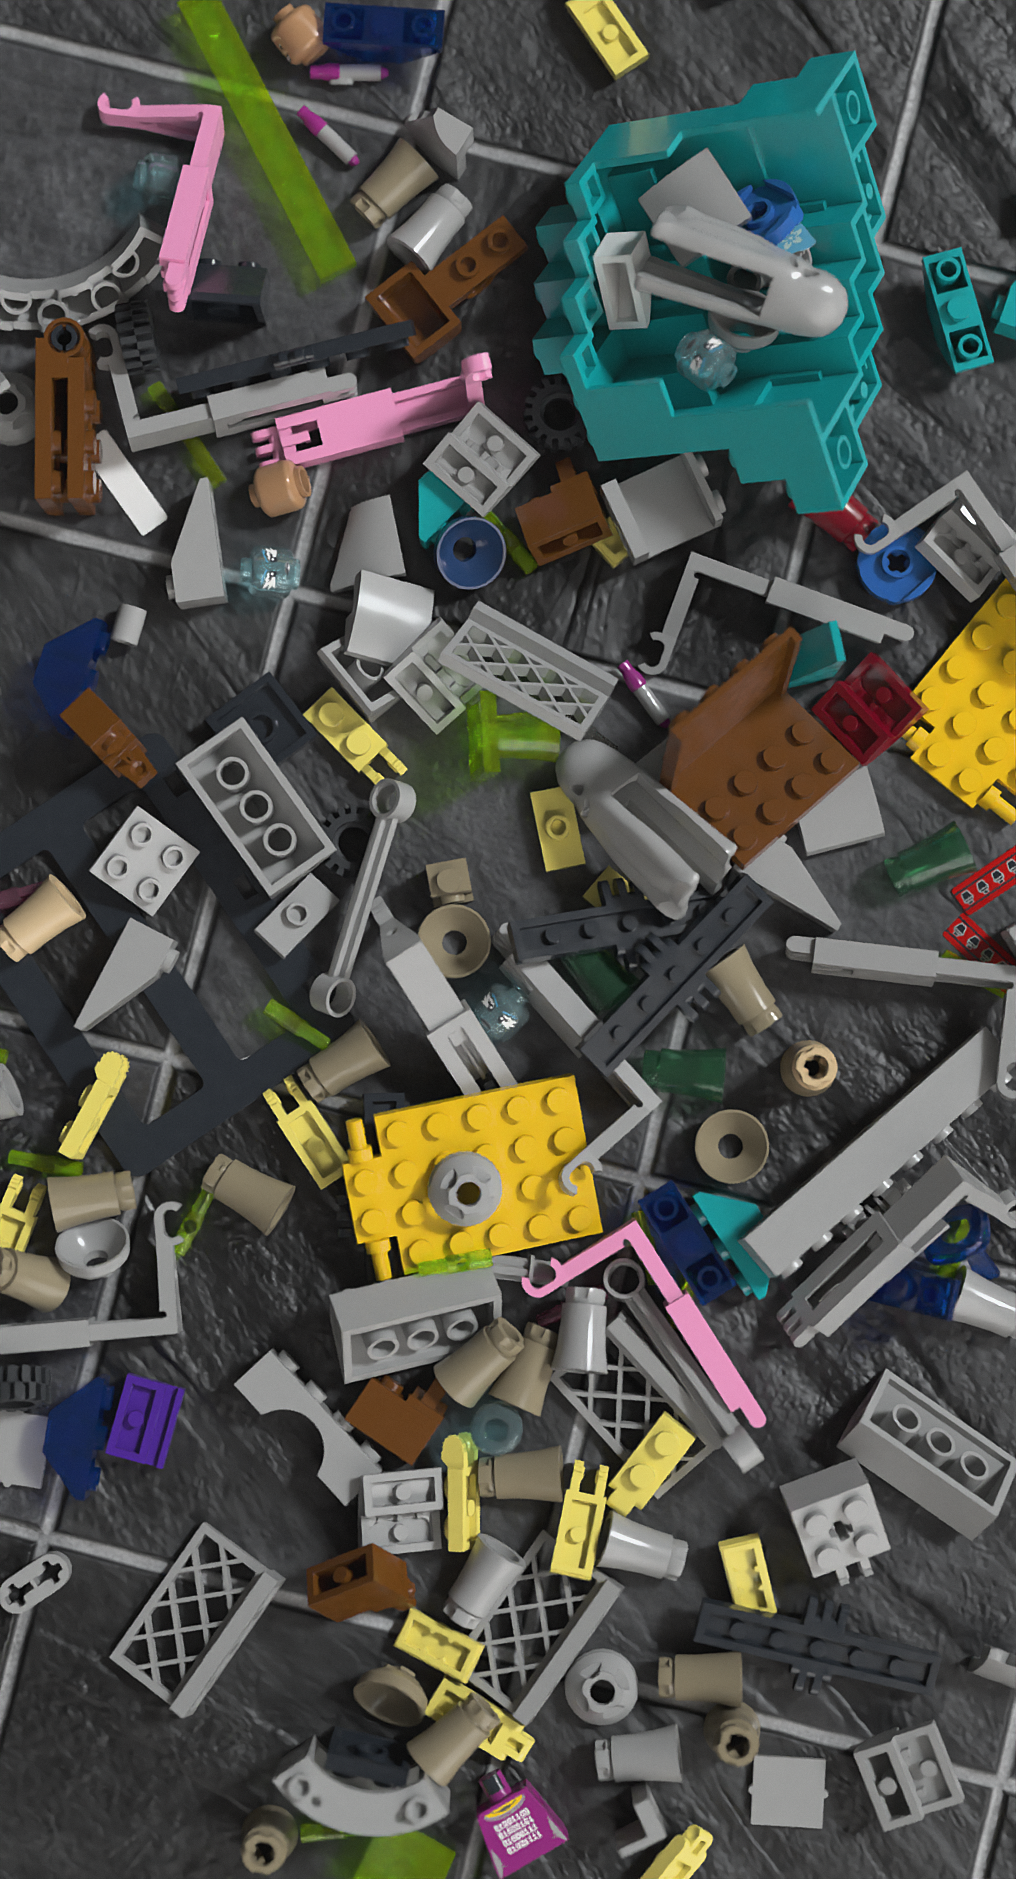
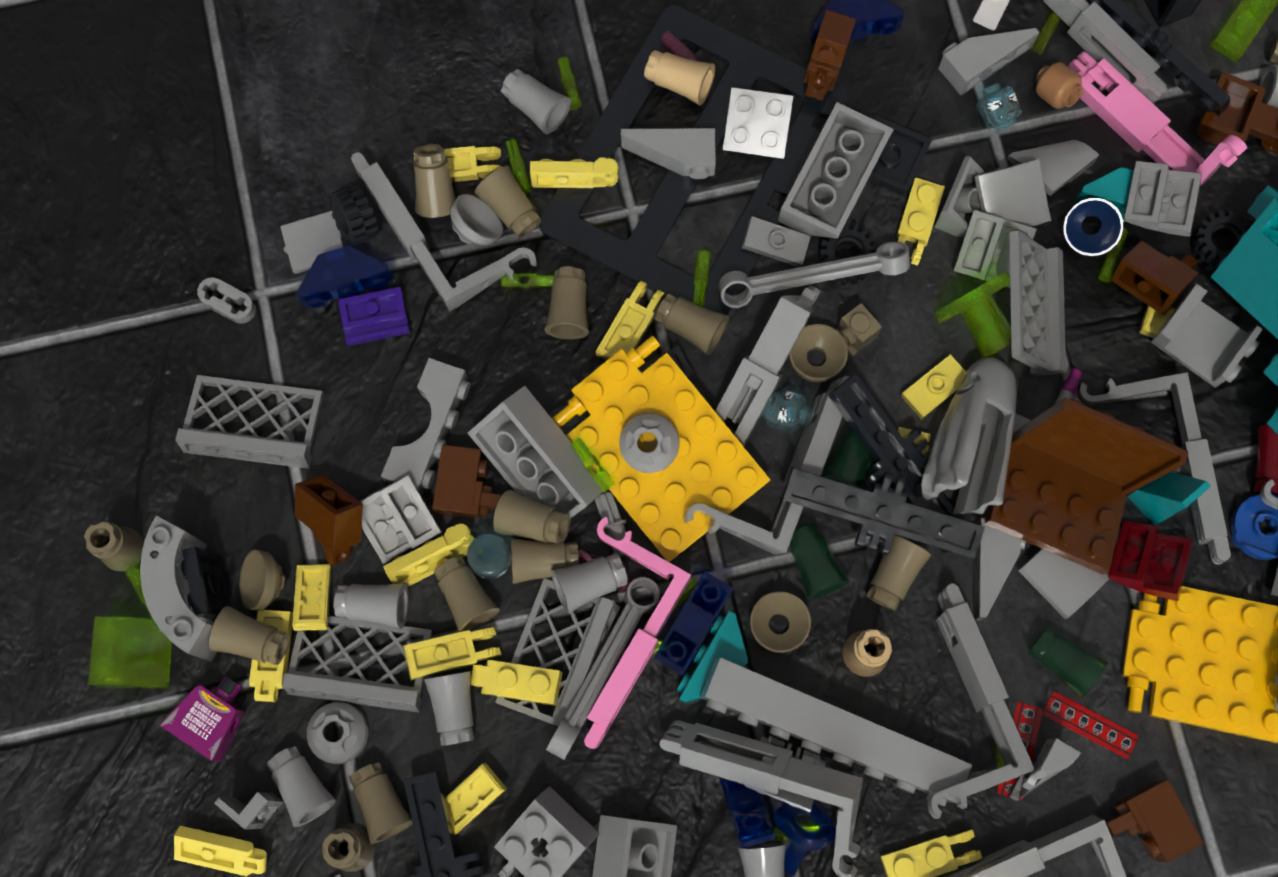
camera: 60 degrees right, 10 degrees down
light grey hinge [110,603,147,647] -> none

